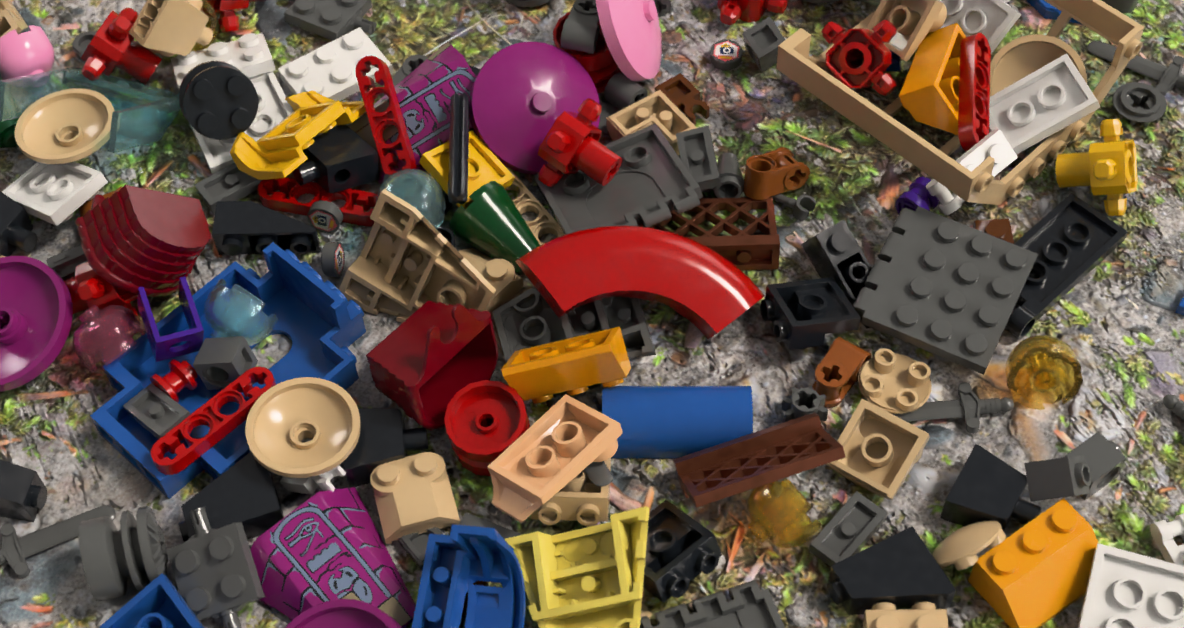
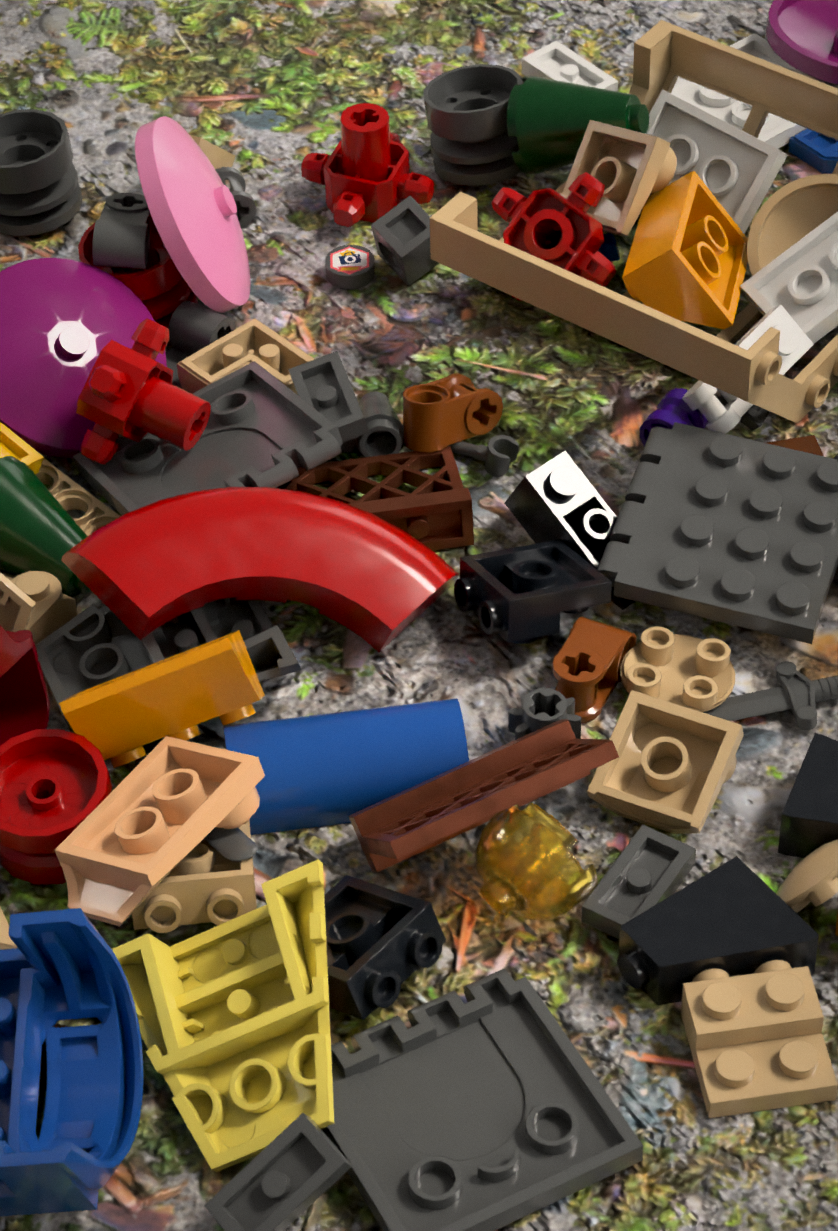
camera: 10 degrees left, 10 degrees down
reddish brown plate [655,73,710,125] -> none
red beam [958,33,991,152] -> none

